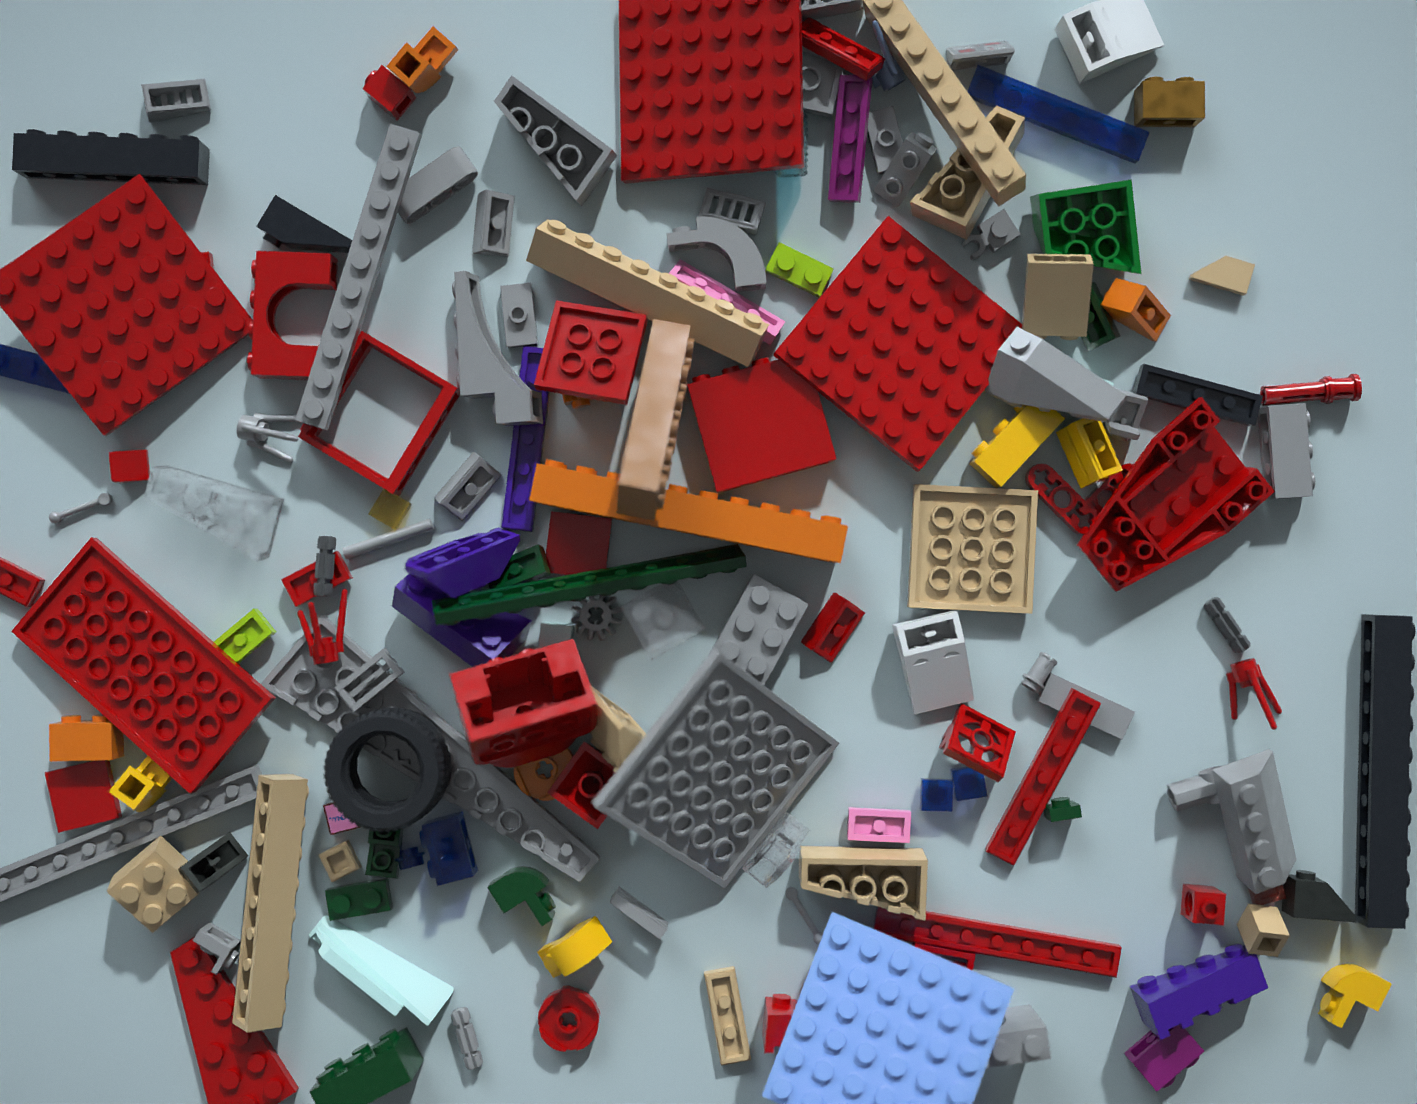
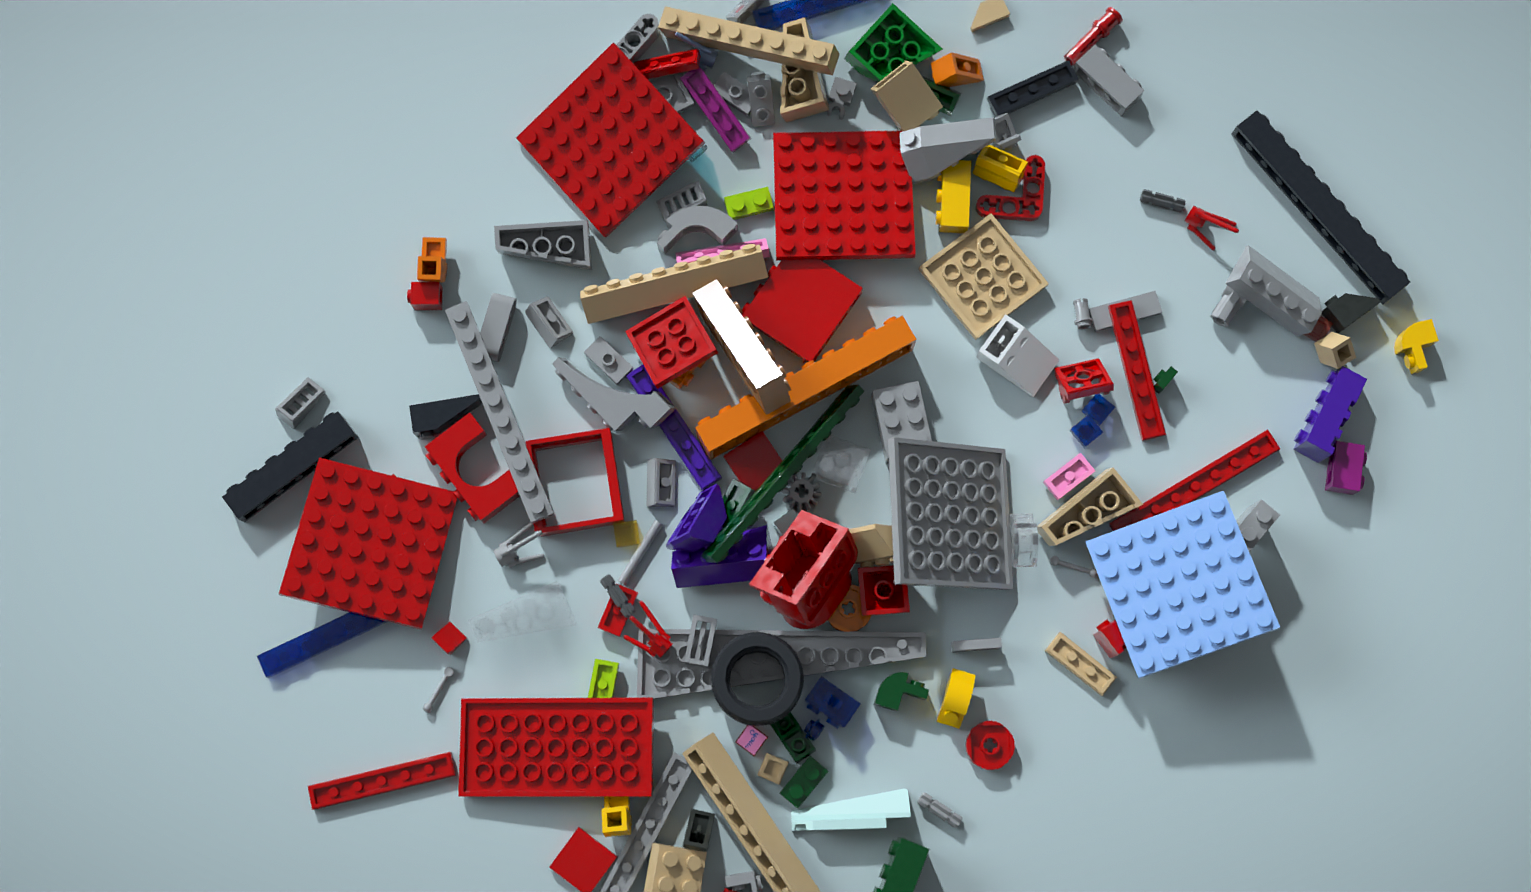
camera: 45 degrees left, 10 degrees down
orange brick [49,715,124,762] -> none
red slope [801,593,865,663] -> none
red wedge [1077,397,1275,592] -> none
red brick [1181,884,1226,925] -> none

